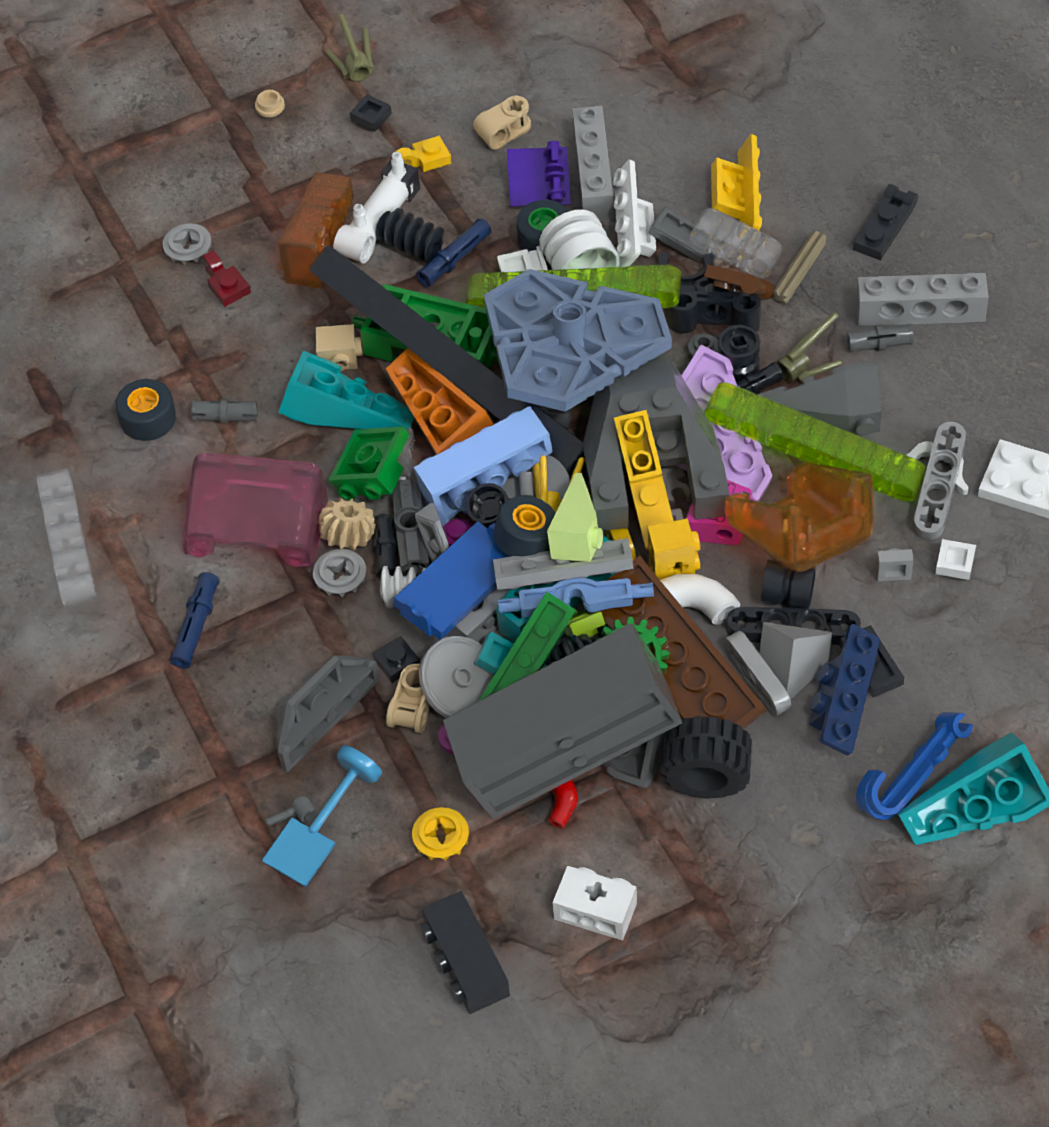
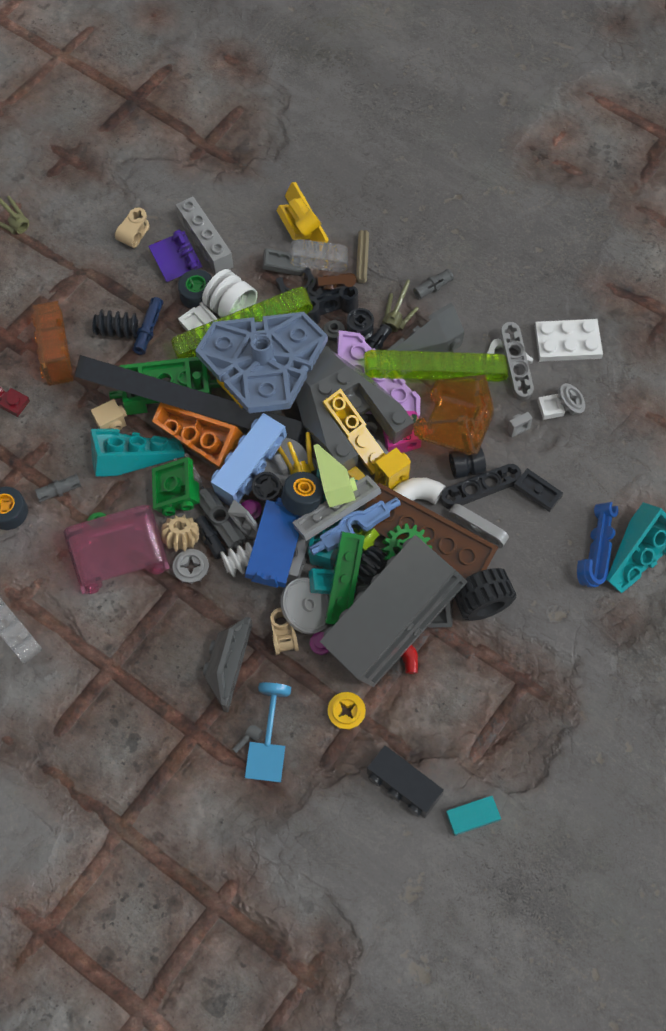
camera: 30 degrees left, 10 degrees up
dark blue pin [169,572,220,669] -> none
white piece [333,152,420,263] -> none
black plate [350,94,392,132] -> none
black plate [372,636,420,683] -> none
yellow plate [395,135,451,172] -> none
white brick [553,866,637,941] -> none
white bracket [612,159,656,271] -> none
light grey slope [759,622,832,700] -> none
dark blue bracket [809,624,880,756] -> none
black plate [853,183,918,261] -> none
light grey brick [856,273,989,326] -> none
none -> yellow piece [287,198,322,237]
none -> teal tile [446,796,501,836]
none -> light grey gear [557,383,585,415]

